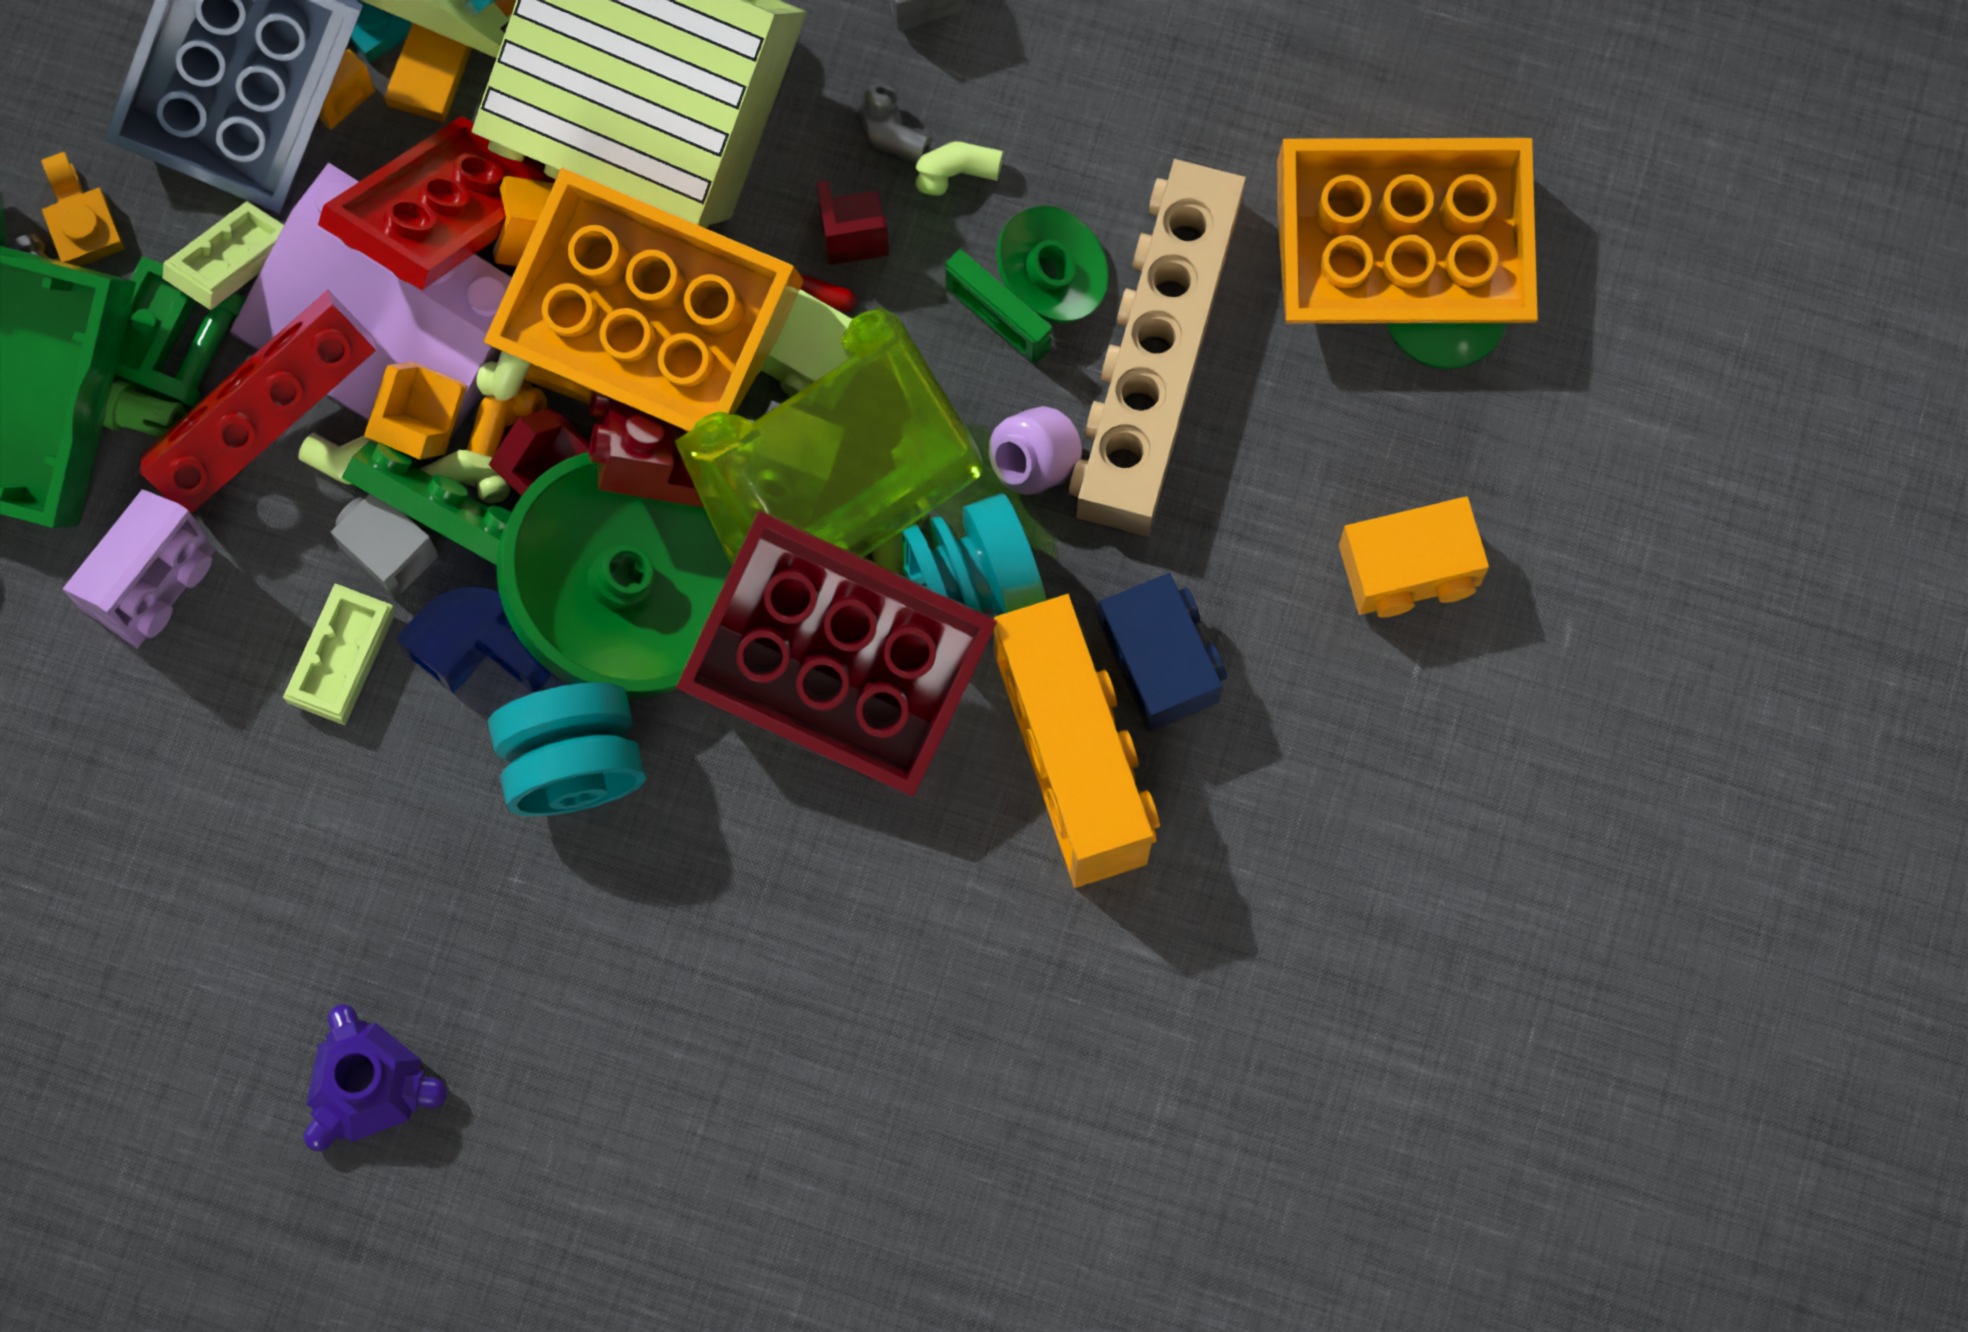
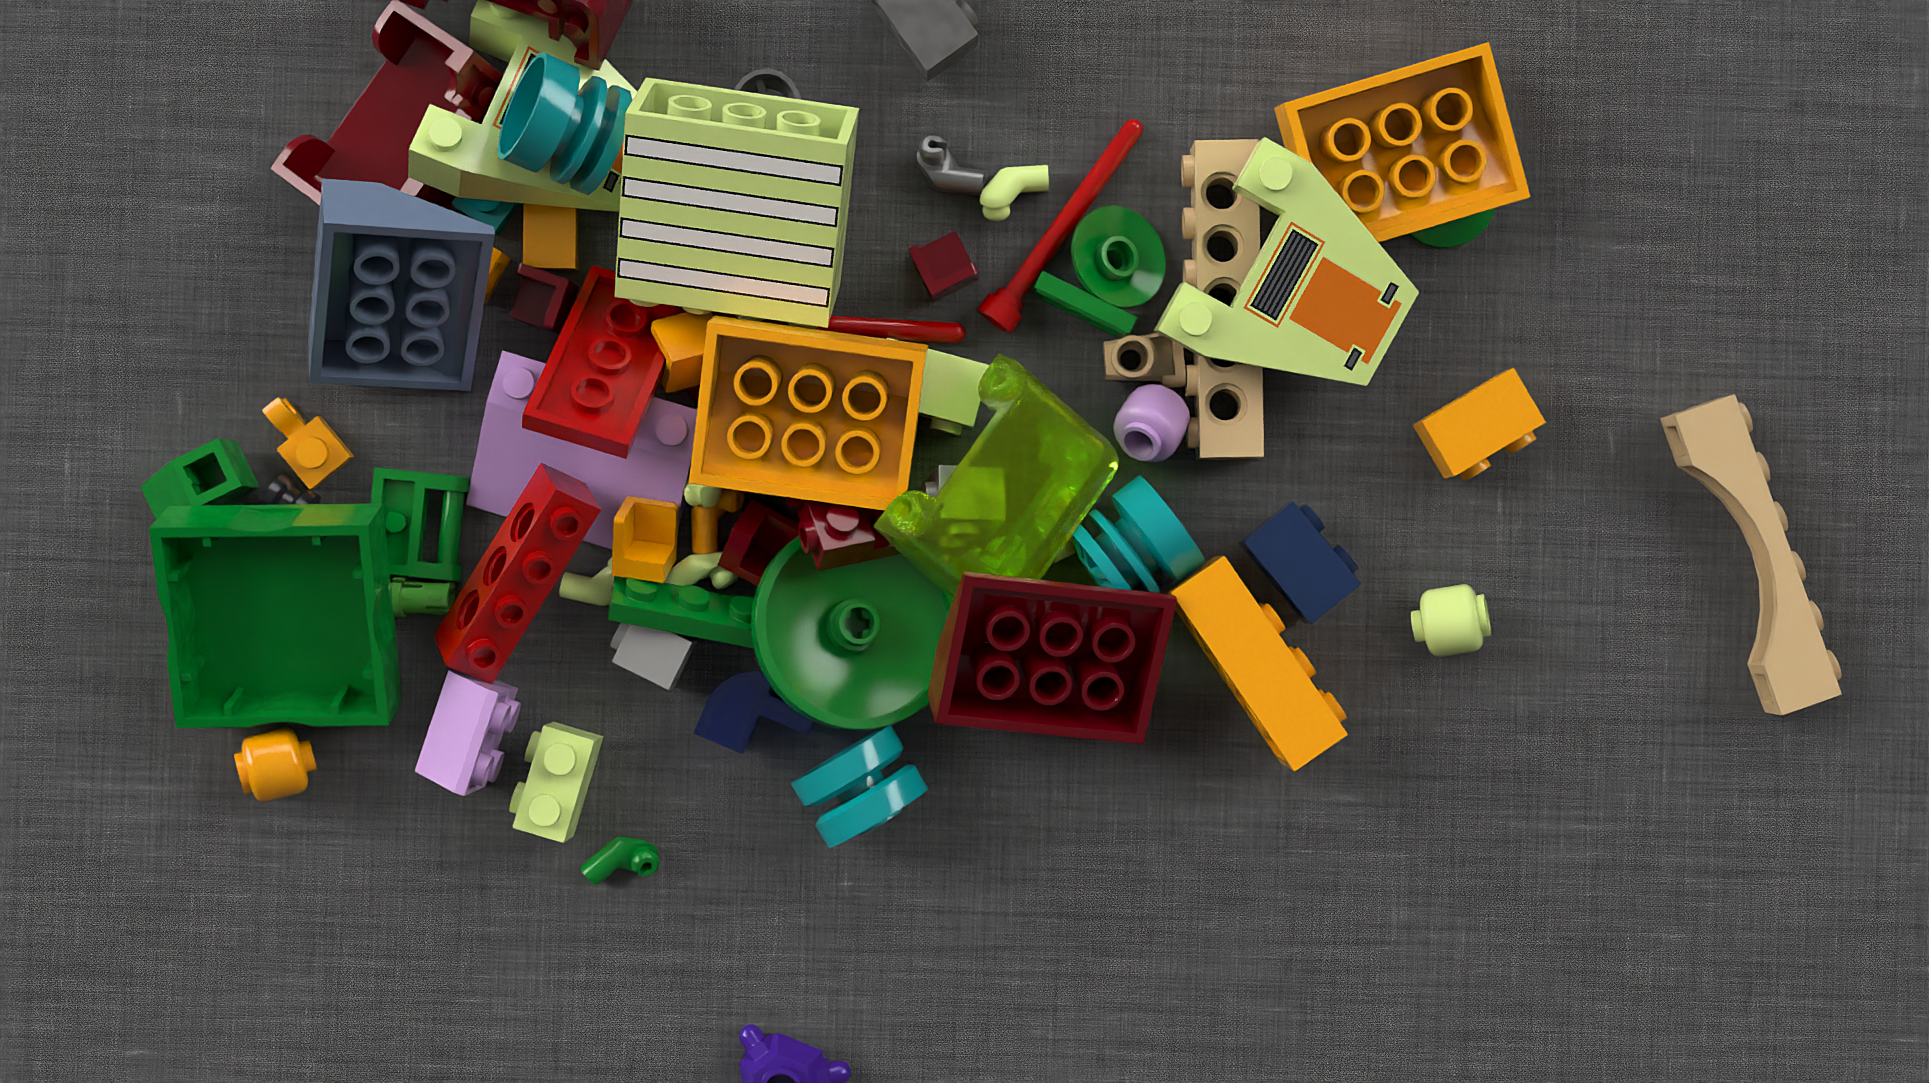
camera: 15 degrees left, 15 degrees up
yellowish green plate [163,201,284,310] -> none
yellowish green plate [283,584,397,725] -> none
none -> yellowish green brick [509,722,604,843]
none -> dark red panel [510,263,579,335]
none -> green arm [580,836,660,886]
none -> red piece [976,119,1143,334]
none -> tan plate [1103,333,1186,388]
none -> yellowish green wedge [1154,137,1419,386]
none -> yellowish green head [1411,584,1491,657]
none -> tan arch [1660,394,1842,715]

